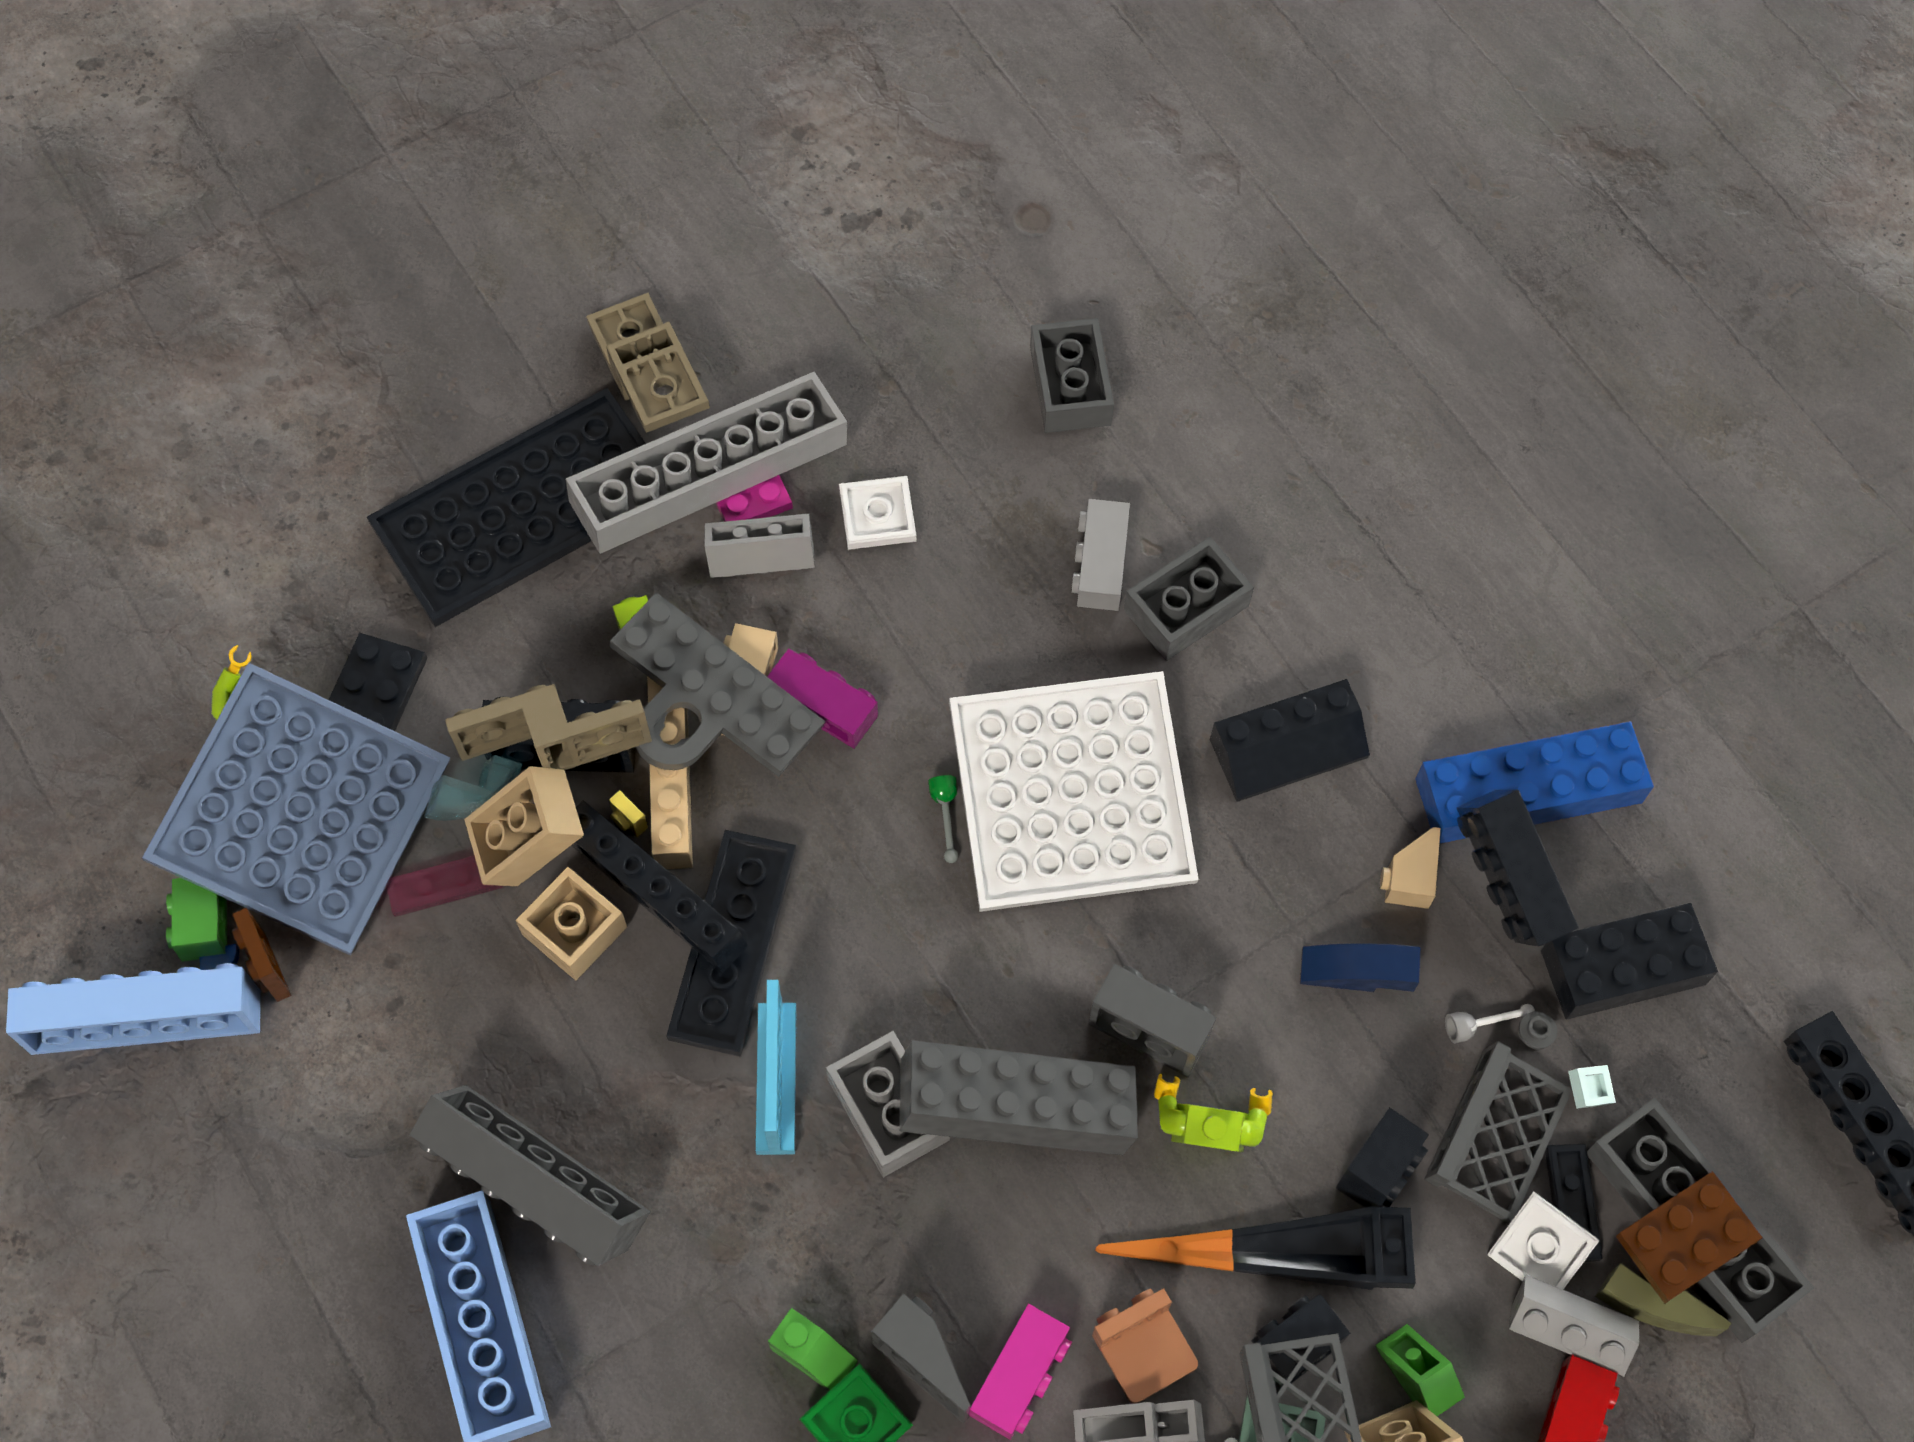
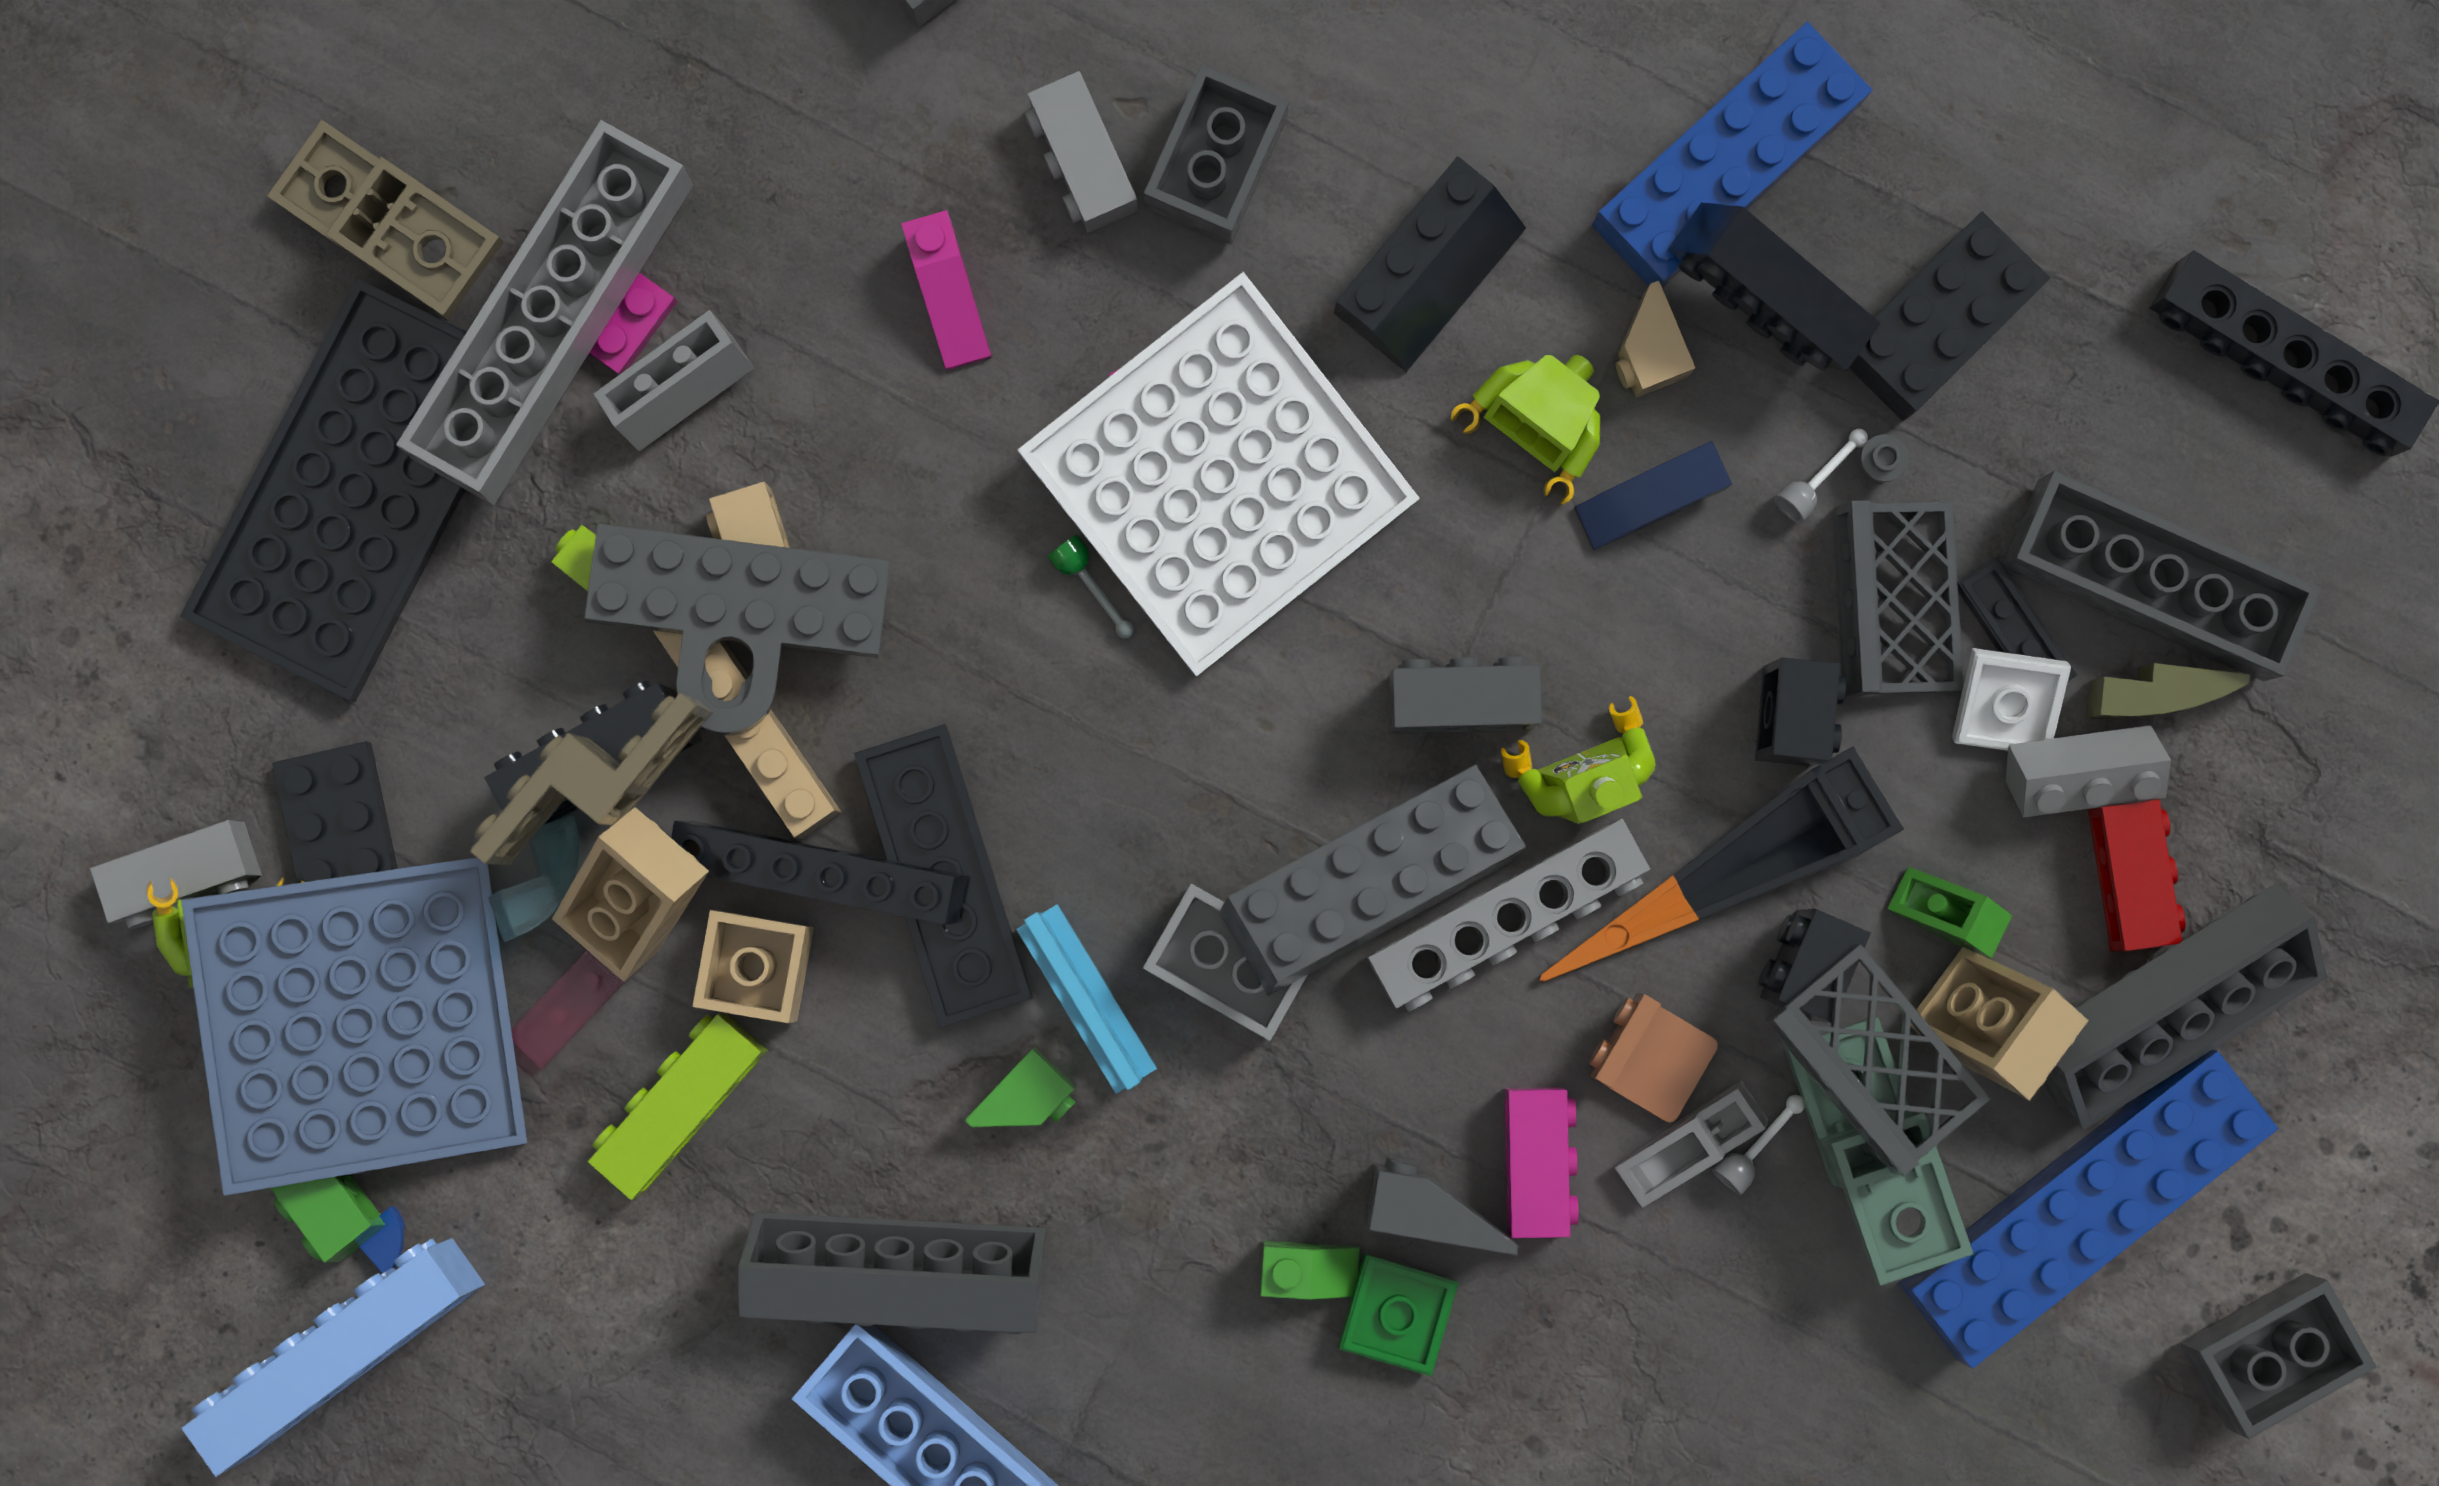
camera: 30 degrees left, 20 degrees up
reddish brown plate [232,907,292,1002] -> none
light yellow plate [609,790,648,837] -> none
magenta brick [767,648,878,749] -> none
white plate [839,476,916,550] -> none
light aqua plate [1568,1065,1616,1109] -> none
reddish brown plate [1616,1171,1763,1304] -> none
none -> light grey brick [90,820,262,929]
none -> lime brick [588,1013,769,1200]
none -> dark pink slope [901,210,992,370]
none -> bright green slope [965,1048,1076,1127]
none -> light grey brick [1366,818,1650,1012]
none -> lime torso [1451,355,1600,505]

